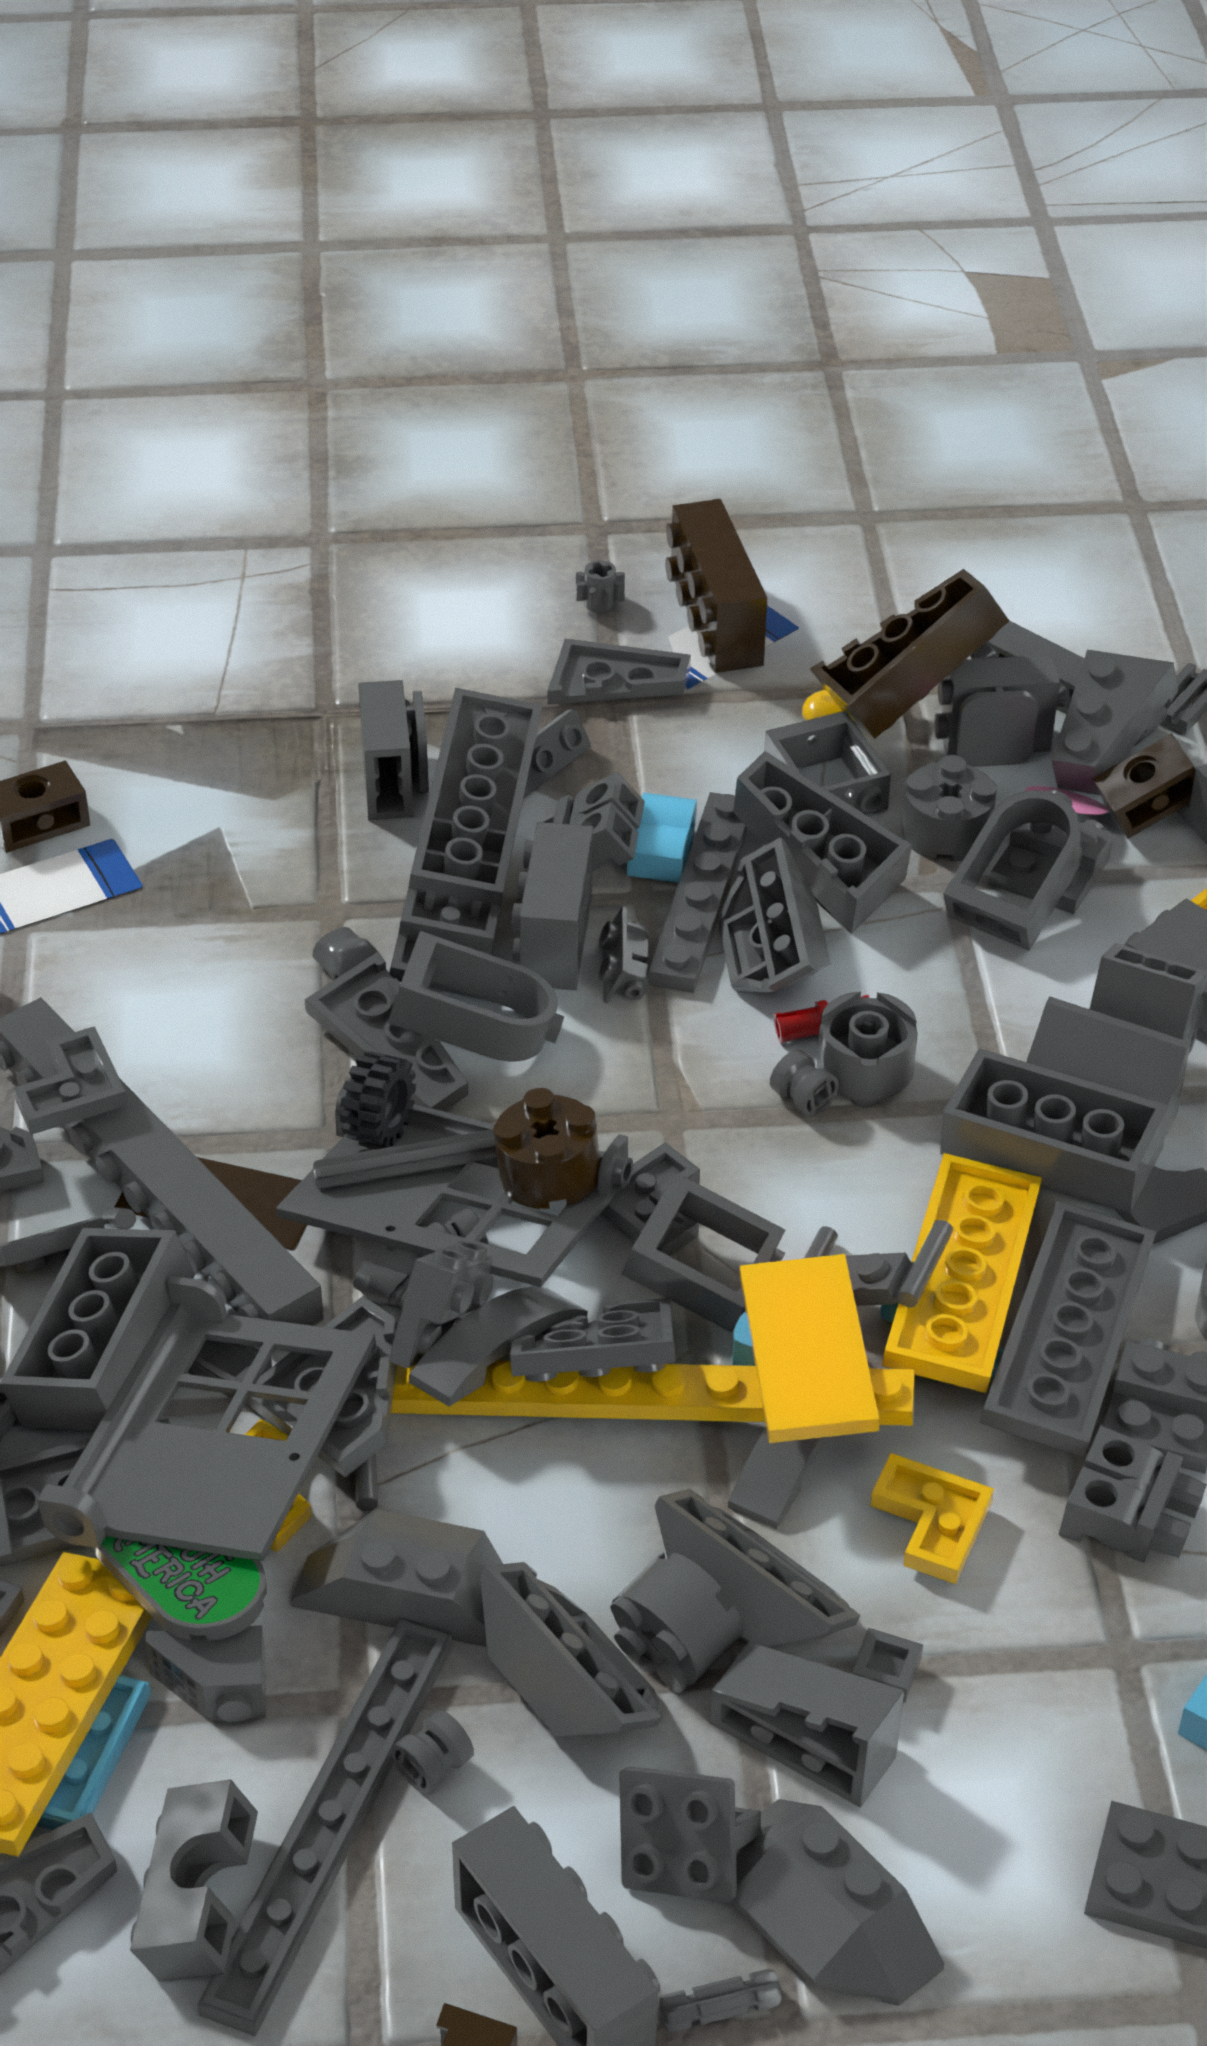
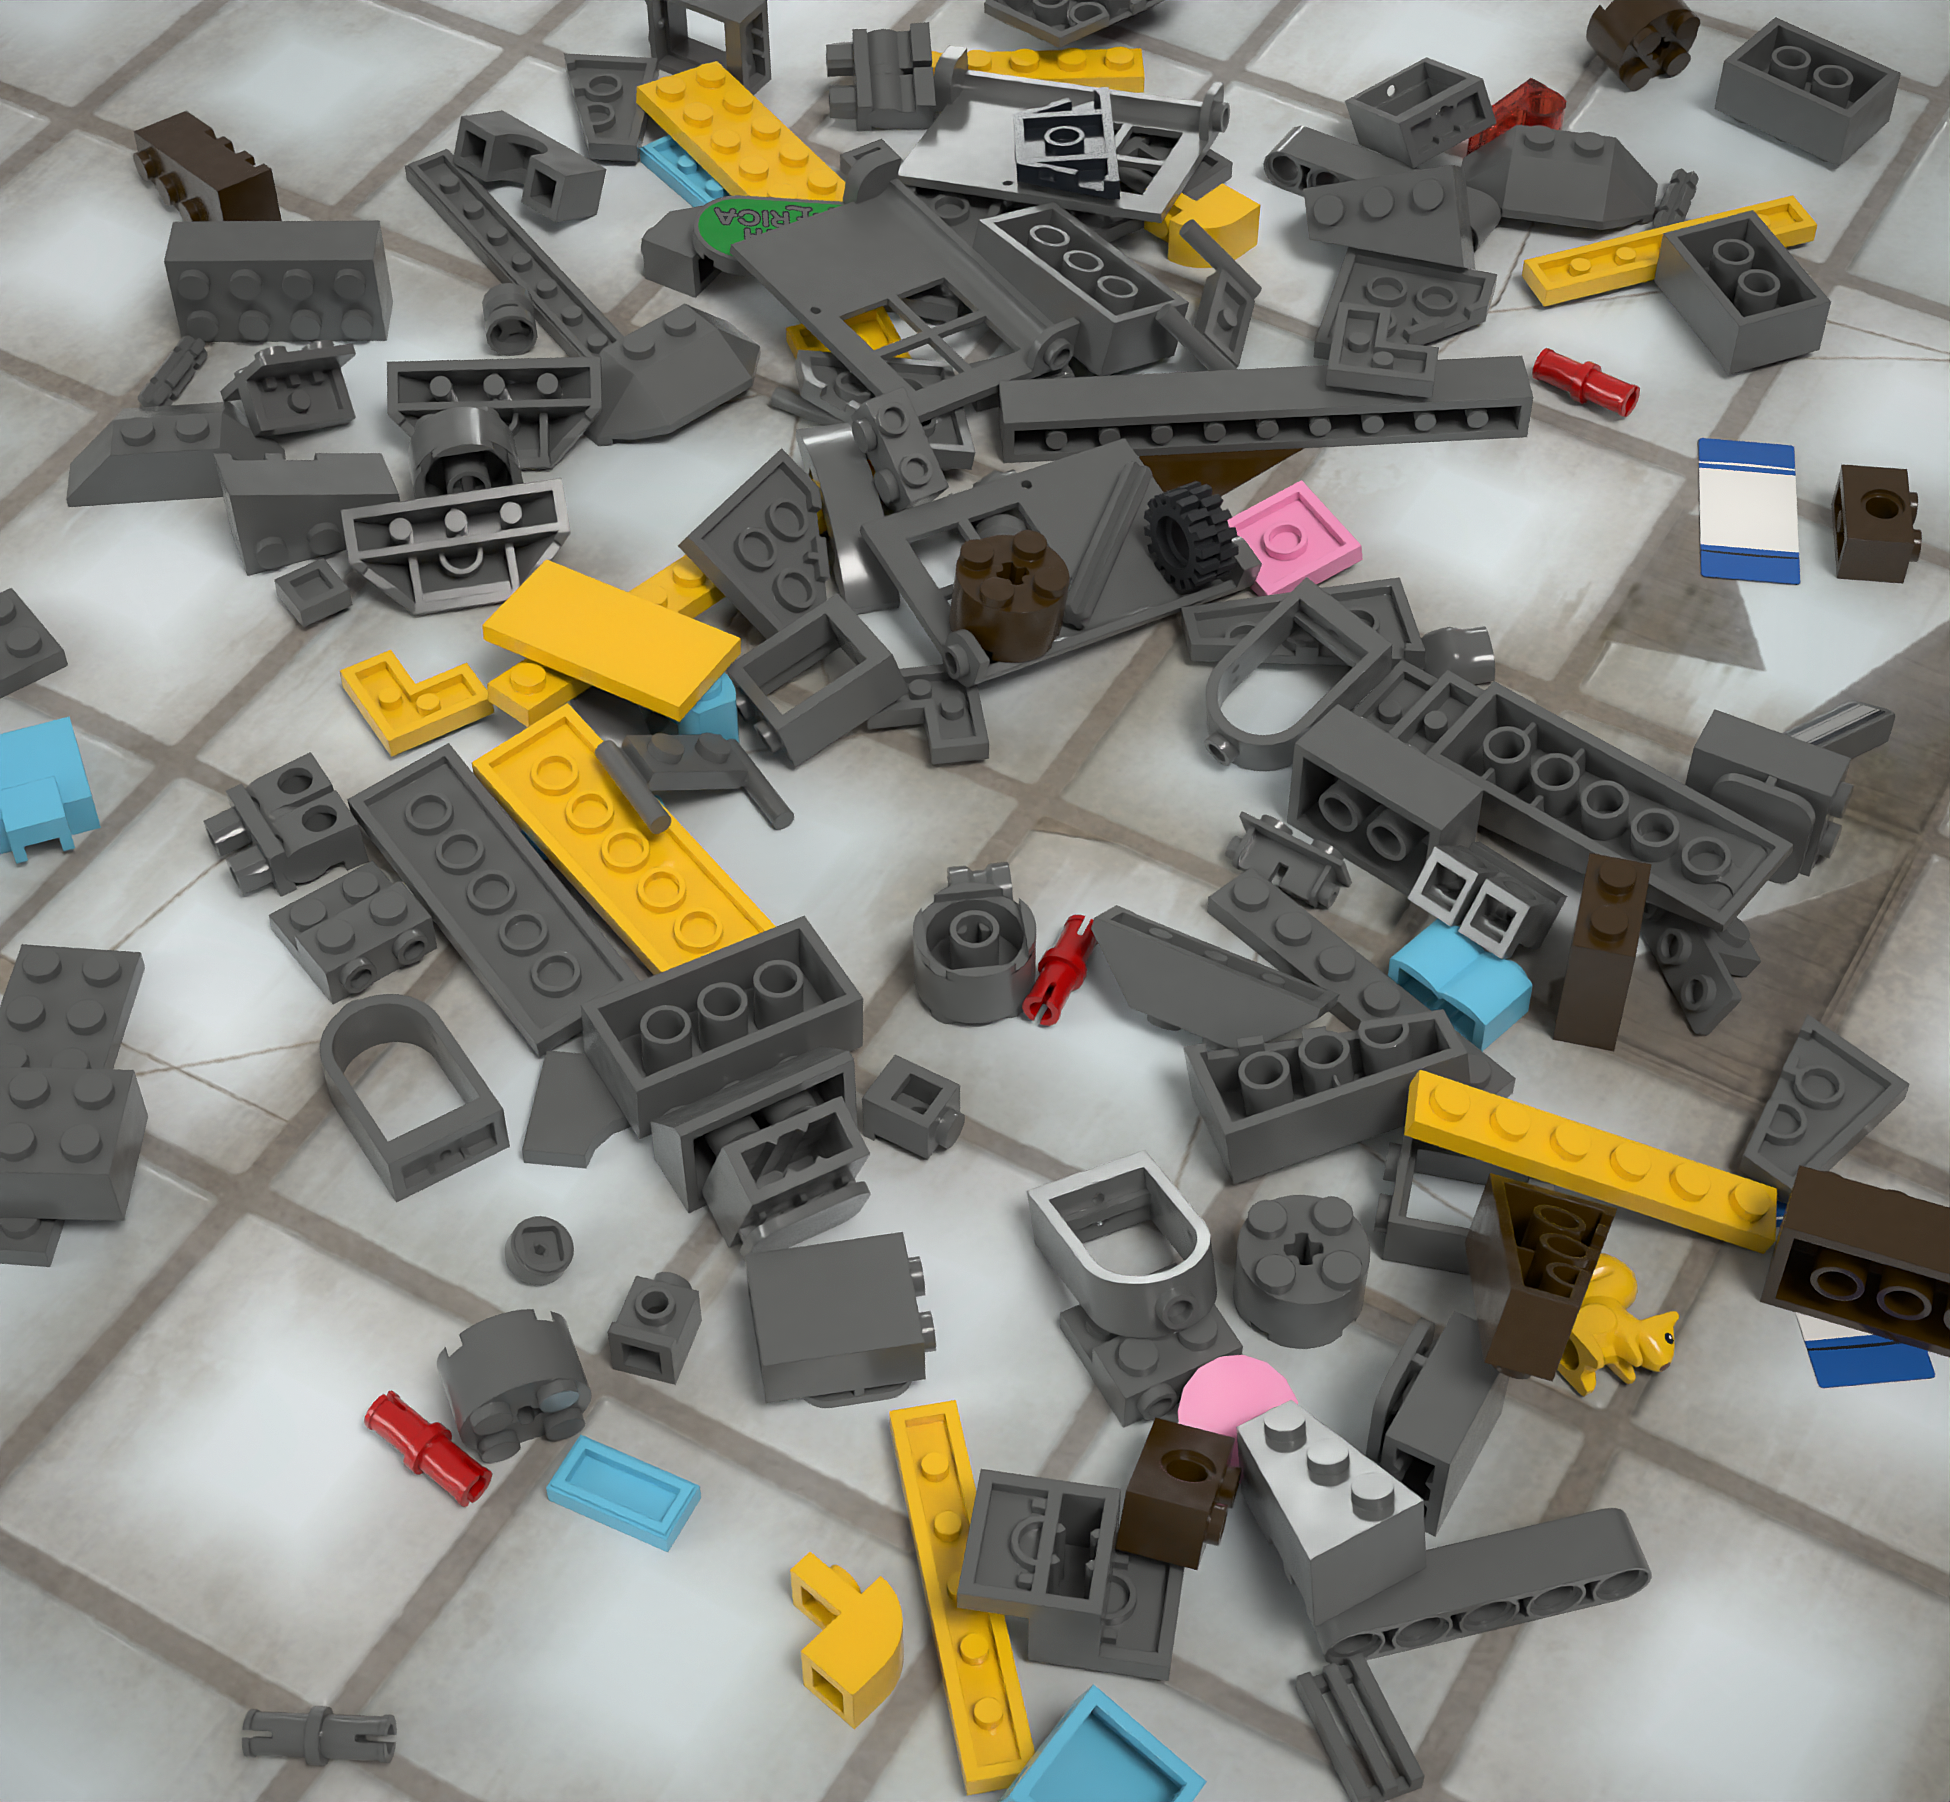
camera: 125 degrees right, 5 degrees up
none -> dark grey brick [862,1055,965,1159]
none -> bright pink plate [1227,480,1363,597]
none -> yellow plate [1404,1070,1777,1254]
none -> dark brown brick [1553,853,1652,1052]
none -> slope [1783,700,1896,759]

